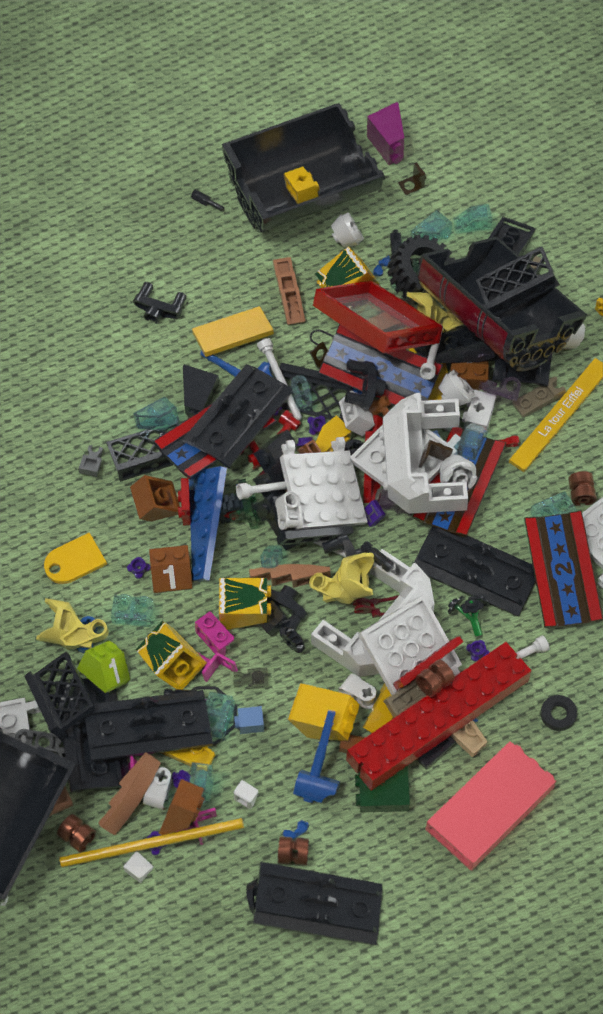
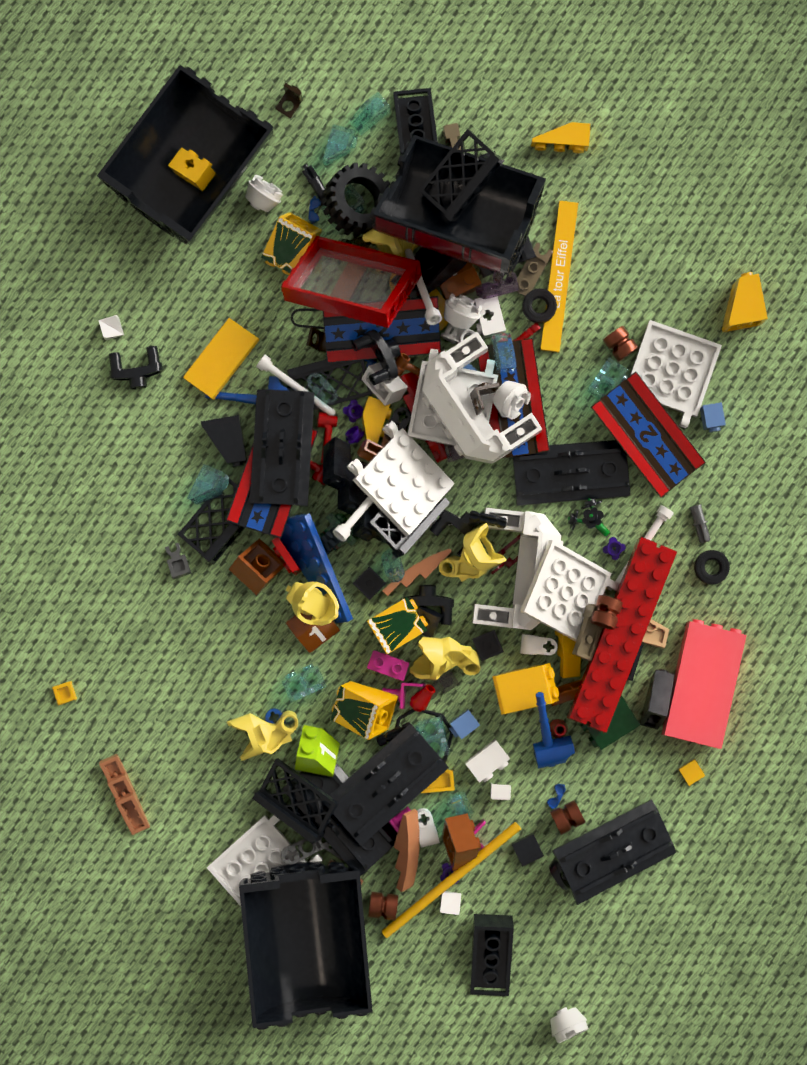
camera: 30 degrees left, 25 degrees up
yellow tile [44,532,107,584] -> none
dark purple plate [127,557,150,579] -> none
dark purple plate [171,770,191,789] -> none
black axle [191,189,224,212] -> none
nougat slope [273,257,305,325] -> none
white piece [275,491,304,530] -> none
black gear [279,626,305,653] -> none
dark purple tile [364,500,386,527] -> none
magenta slope [367,102,404,165] -> none
red tile [393,636,463,690] -> none
none -> white slope [98,315,124,341]
none -> light yellow piece [286,581,339,626]
none -> black piece [353,566,386,600]
none -> light yellow piece [410,637,480,681]
none -> red cone [410,684,435,712]
none -> white brick [465,739,510,783]
none -> black slope [470,914,514,996]
none -> black piece [472,630,504,661]
none -> black piece [511,833,544,867]
none -> black tyre [522,288,557,323]
none -> red cone [549,719,568,738]
none -> black slope [639,669,675,730]
none -> yellow tile [678,759,705,786]
none -> dark grey axle [689,504,710,543]

